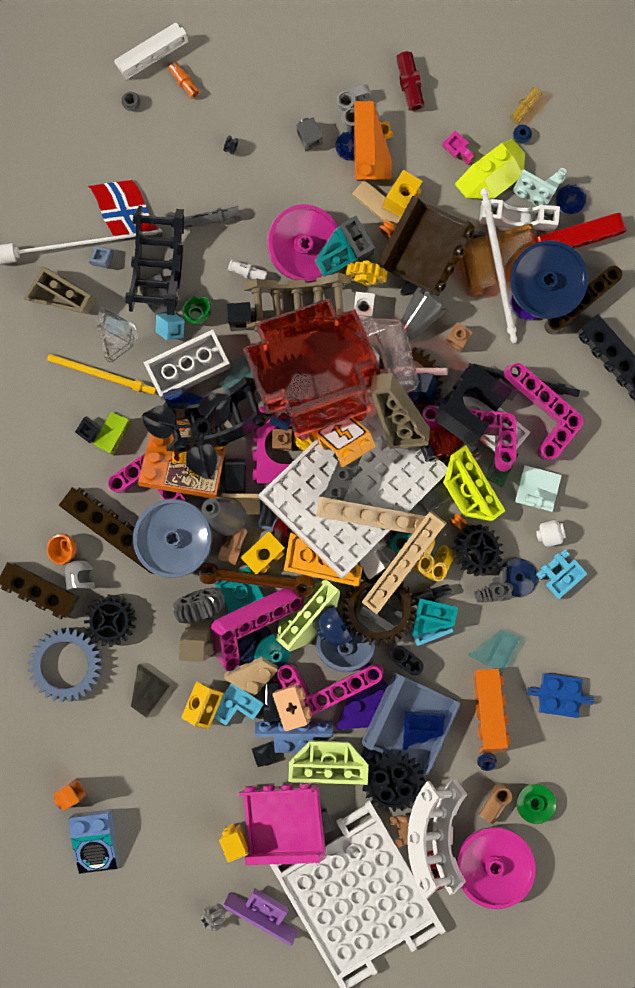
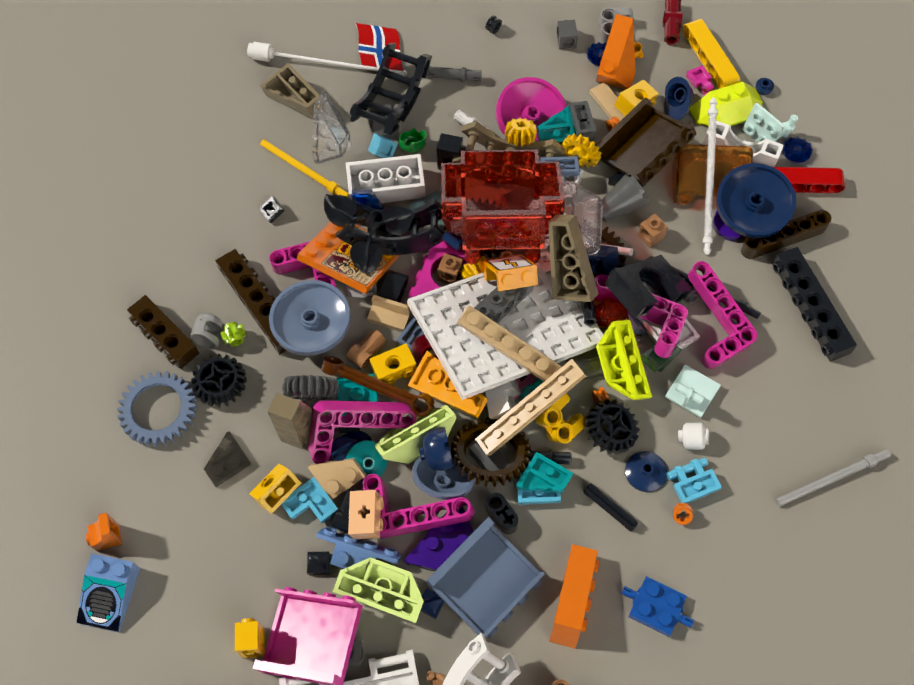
camera: 20 degrees right, 20 degrees down
orange piece [47,533,77,565] -> none
sand blue tile [89,246,114,269] -> none
lime panel [93,412,132,455] -> none
dark grey cone [201,498,246,536] -> none
black gear [362,749,425,812] -> none
clear blue wing [402,711,445,750] -> none
clear light blue wing [468,629,520,673] -> none
dark grey piece [474,567,513,603] -> none
dark blue plate [477,753,497,771] -> none
clear yellow pin [510,87,542,124] -> none
none -> lime gear [220,322,247,347]
none -> yellow gear [505,117,537,147]
none -> sand blue tile [540,156,580,177]
none -> black axle [584,483,638,532]
none -> dark blue piece [664,77,694,120]
none -> orange bush [673,503,693,525]
none -> yellow beam [683,19,741,89]

